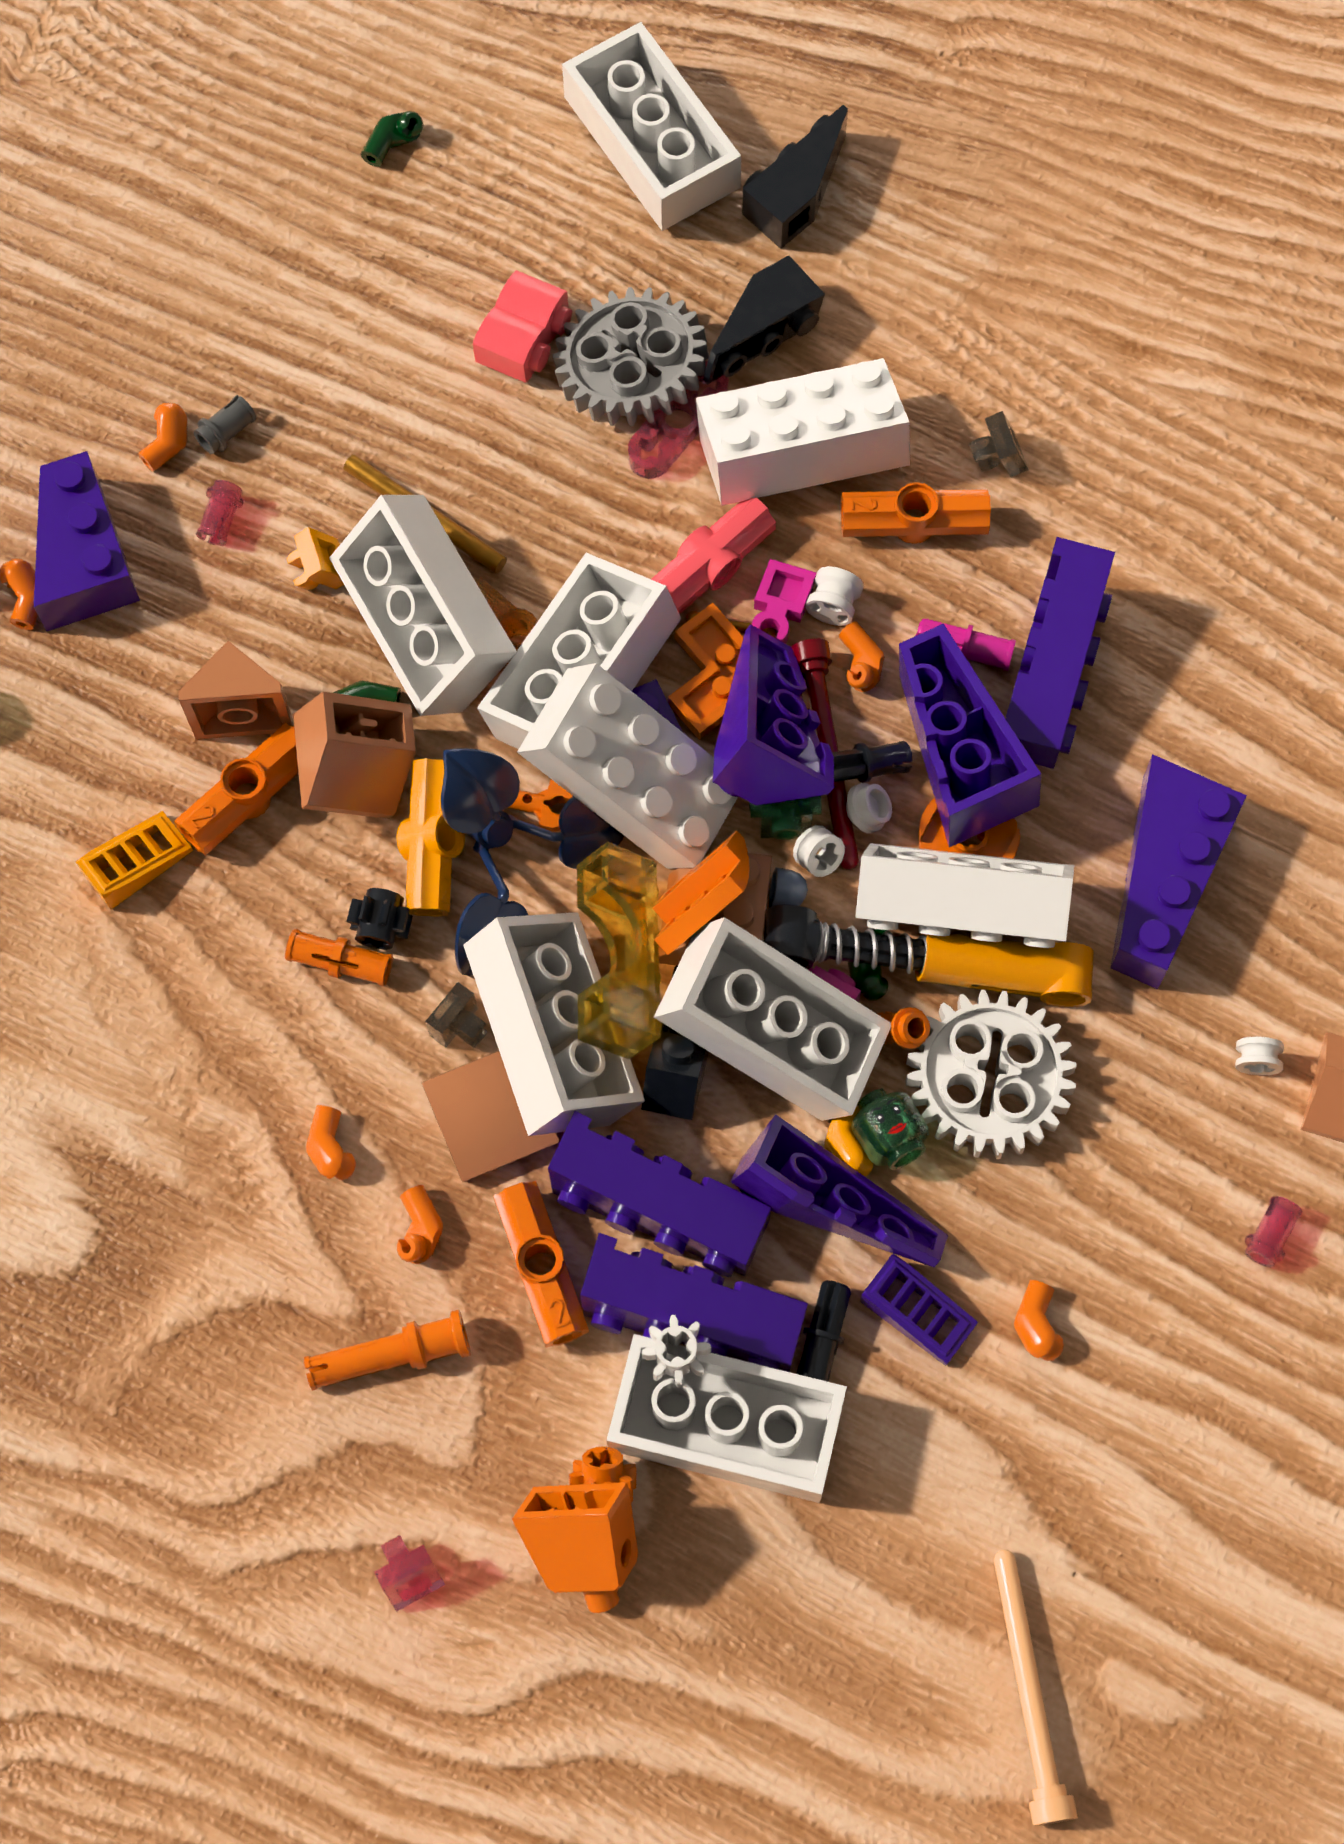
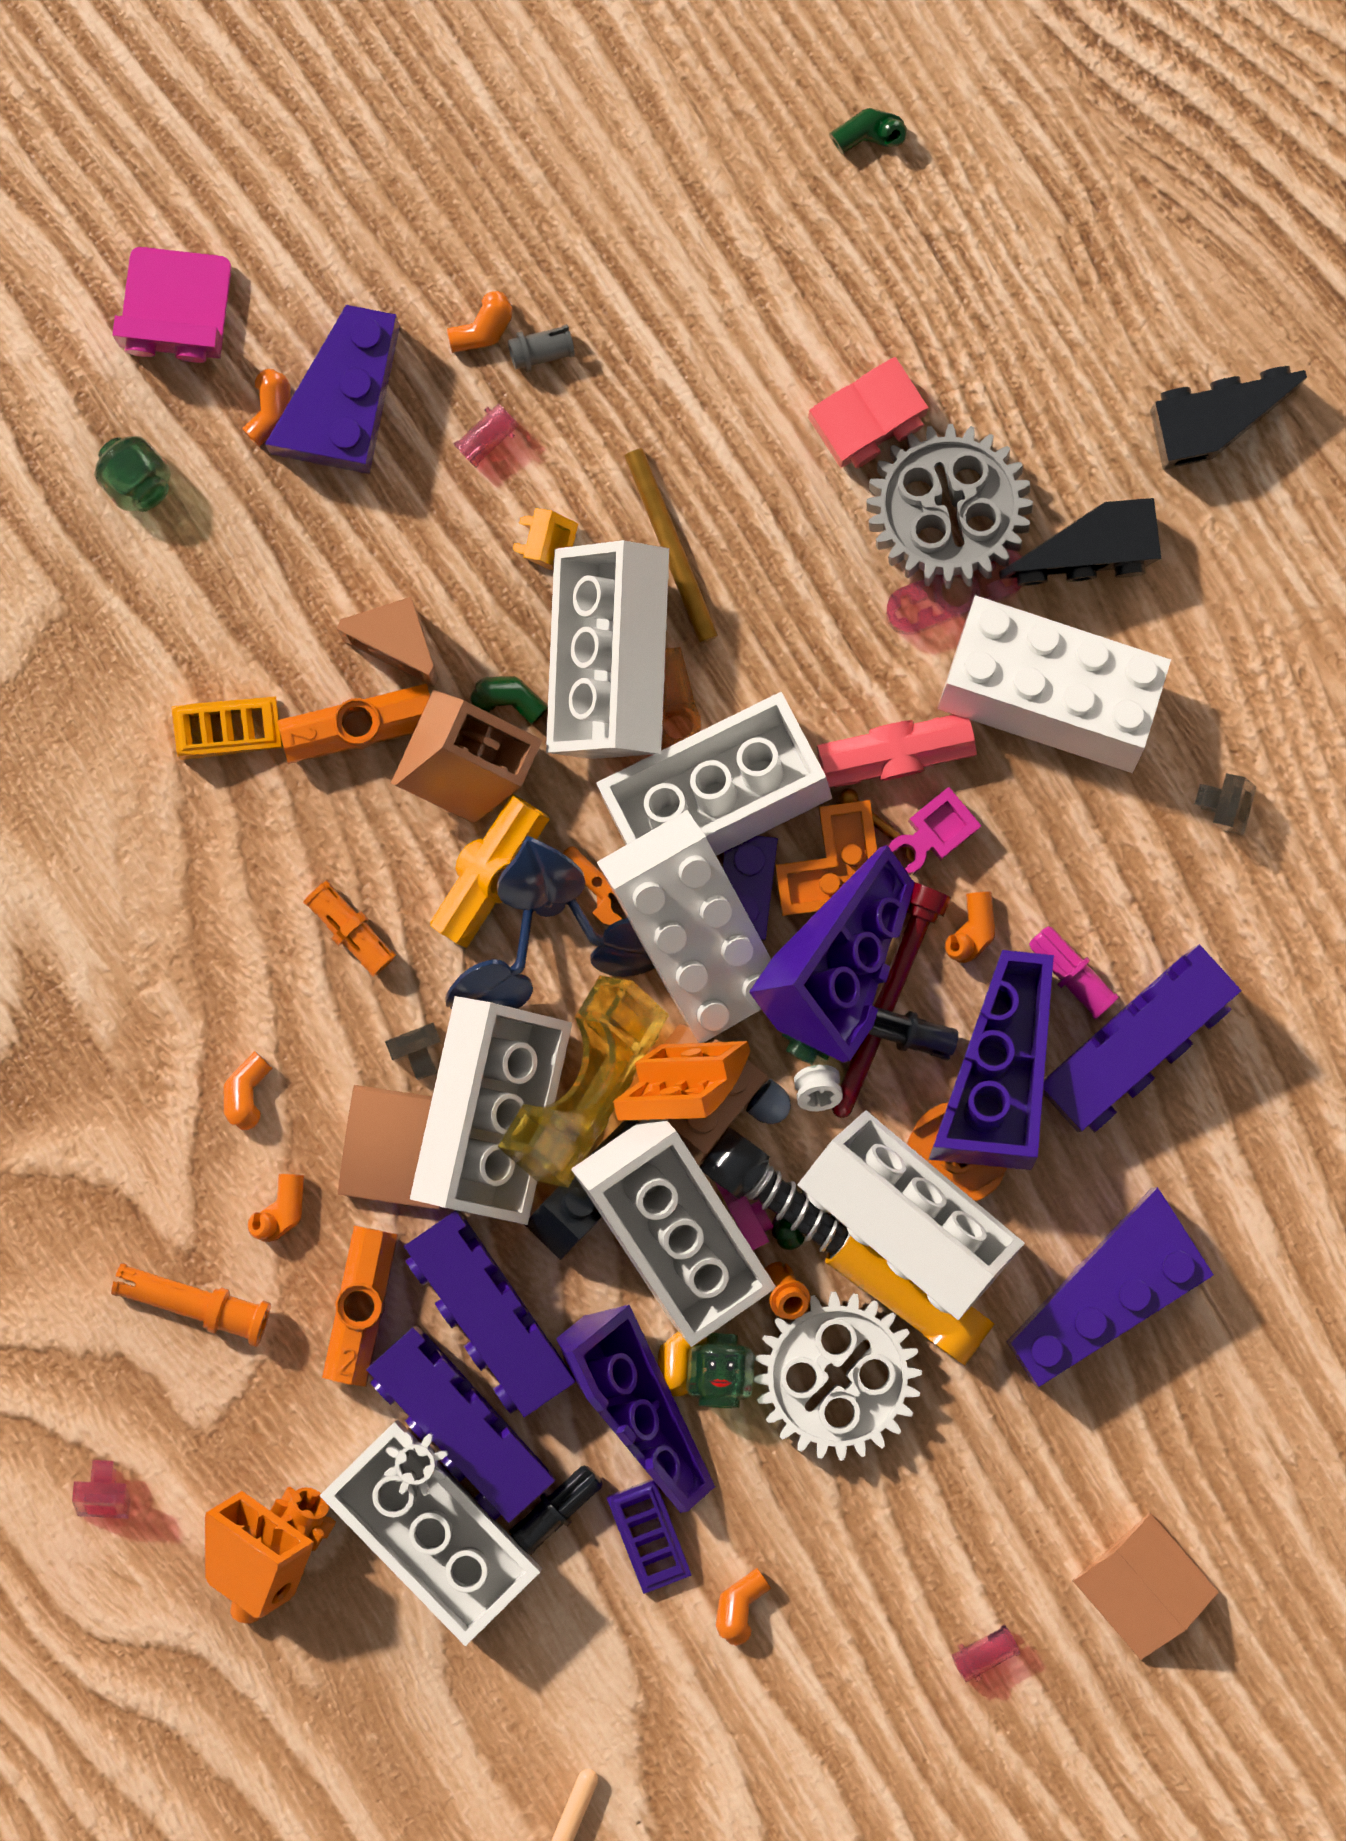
camera: 30 degrees right, 15 degrees up
black gear [346,888,413,950] -> none
white brick [562,22,741,231] -> none
white wheel [805,566,864,626] -> none
orange piece [841,482,991,544] -> none
white plate [846,783,892,833] -> none
white bush [1235,1037,1284,1075] -> none

